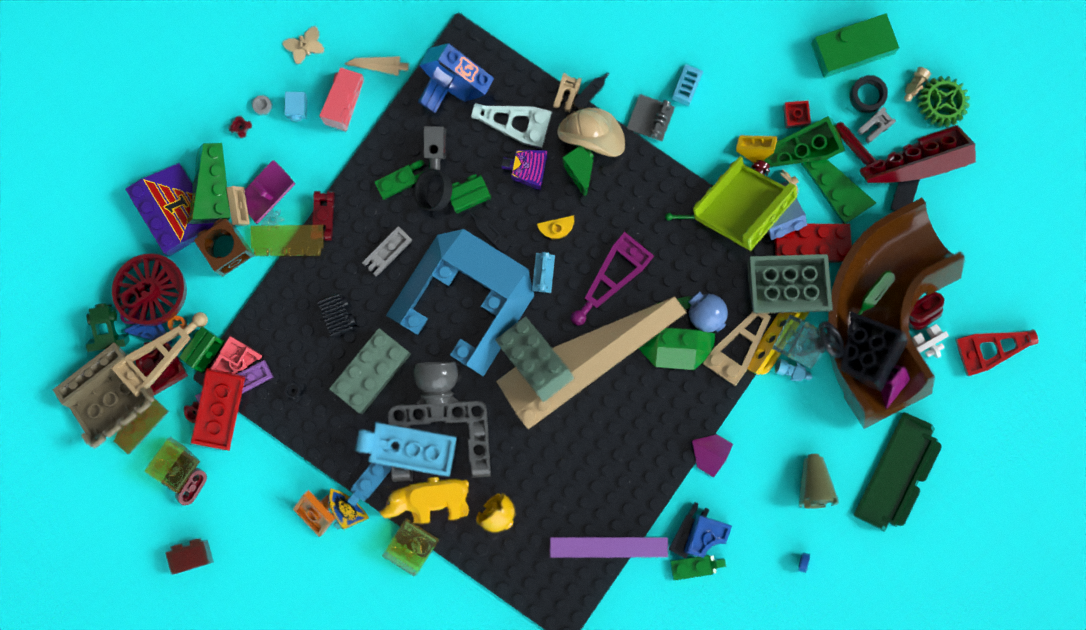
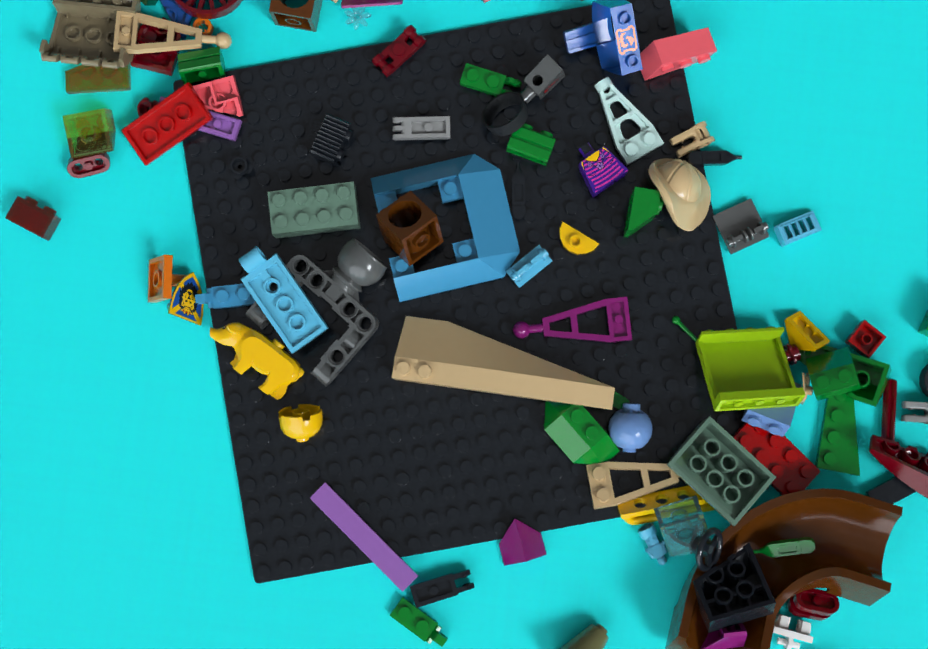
camera: 50 degrees right, 0 degrees up
clear yellow windscreen [251,225,324,256] -> none
clear yellow slope [382,519,439,577] -> none
sand green brick [495,317,575,402] -> none
blue tile [684,514,732,558] -> none
none -> reddish brown brick [376,190,444,266]
none -> coral wedge [640,27,717,81]
none -> green slope [805,347,862,401]

